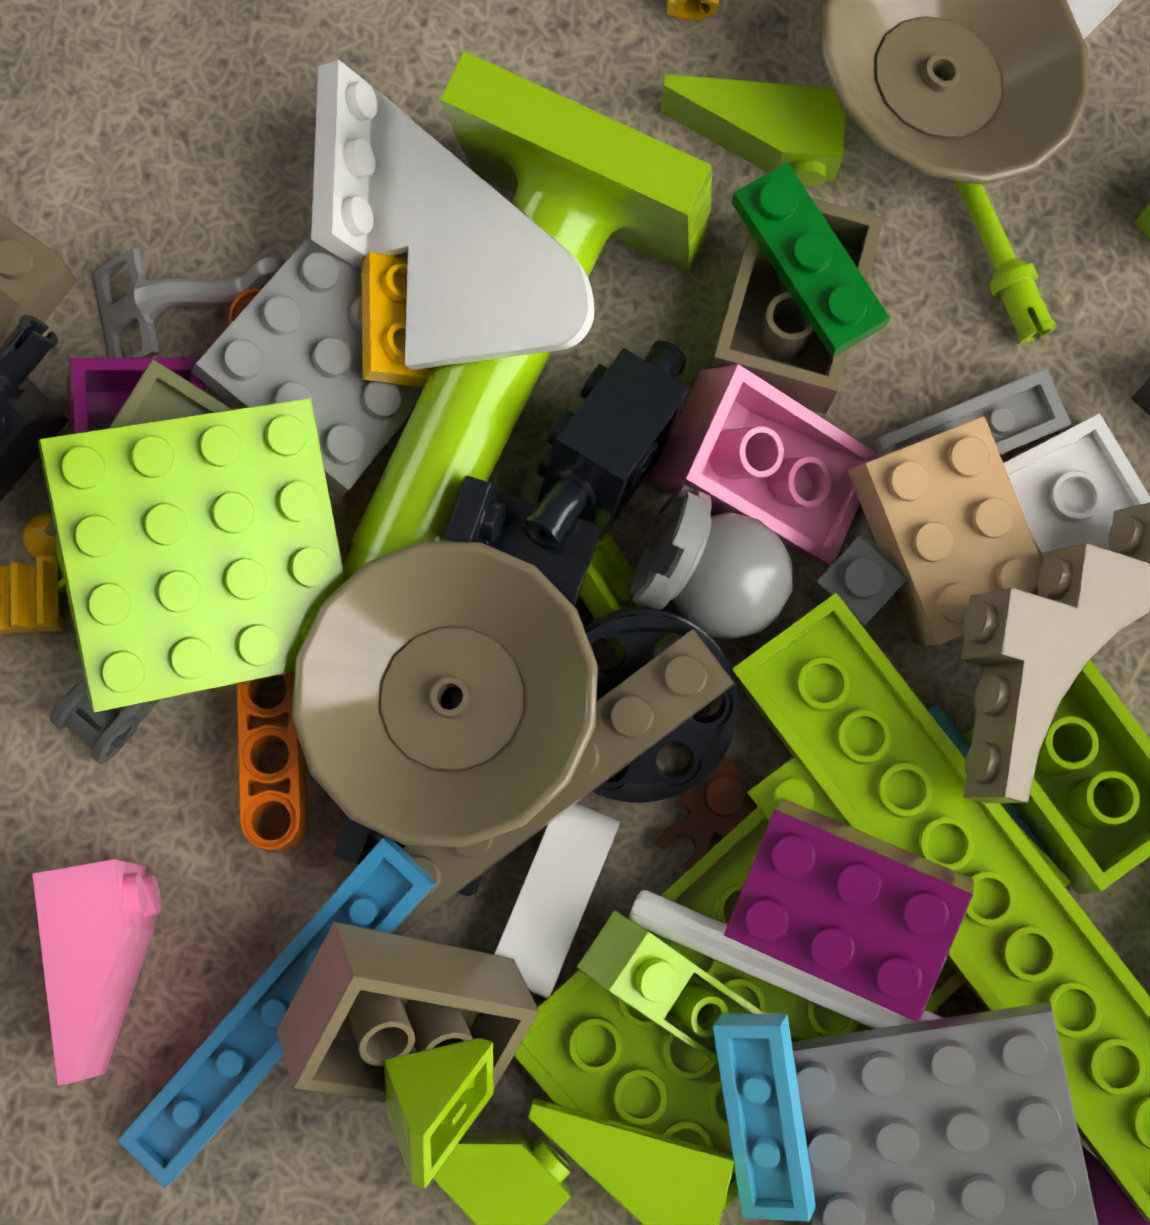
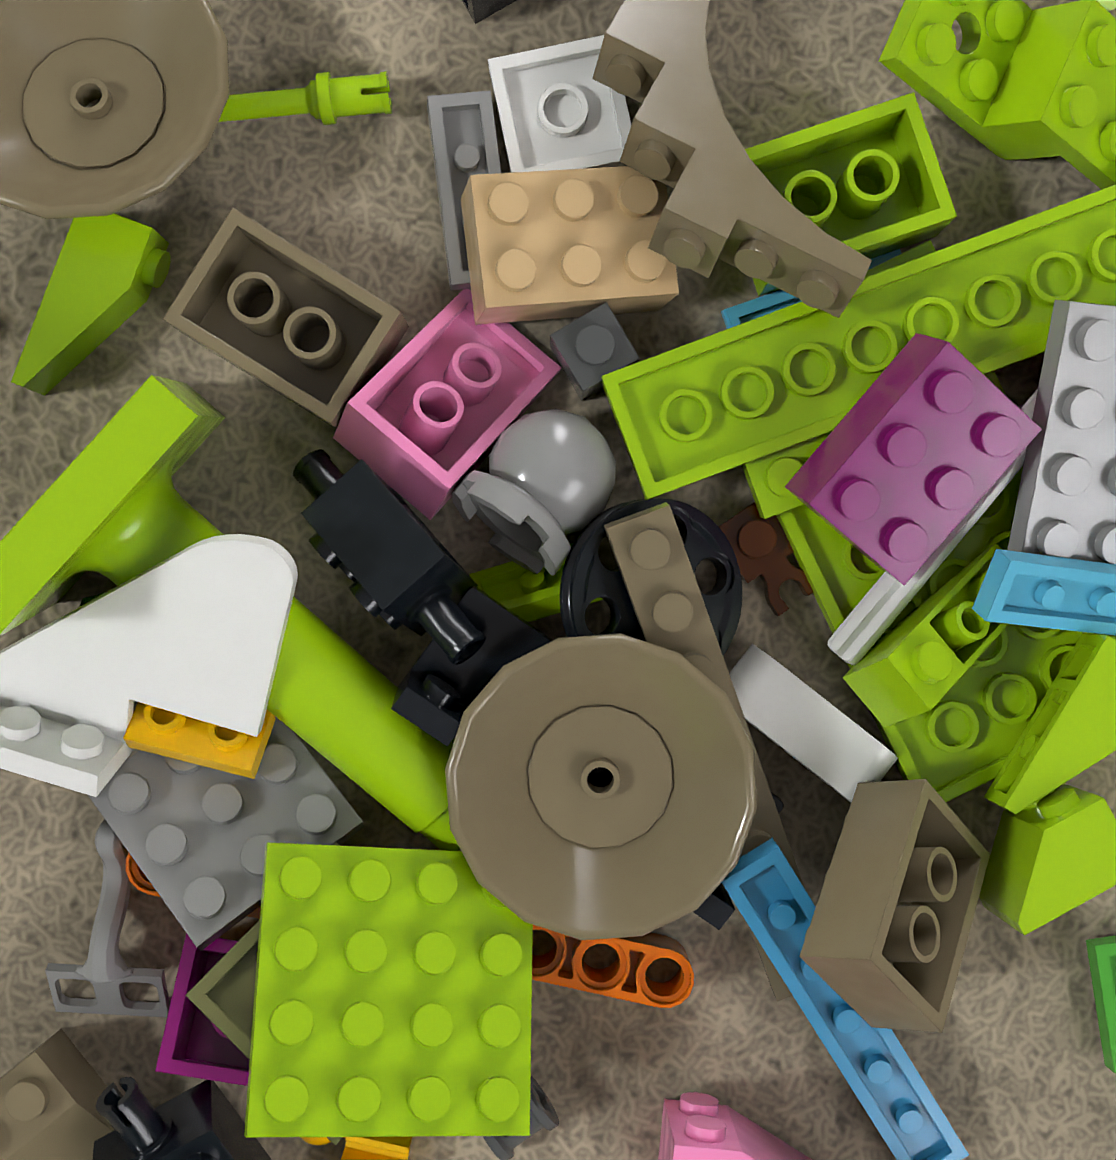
camera: 75 degrees left, 10 degrees up
lime slope [384,1038,494,1189] -> none
green plate [731,162,890,358] -> none

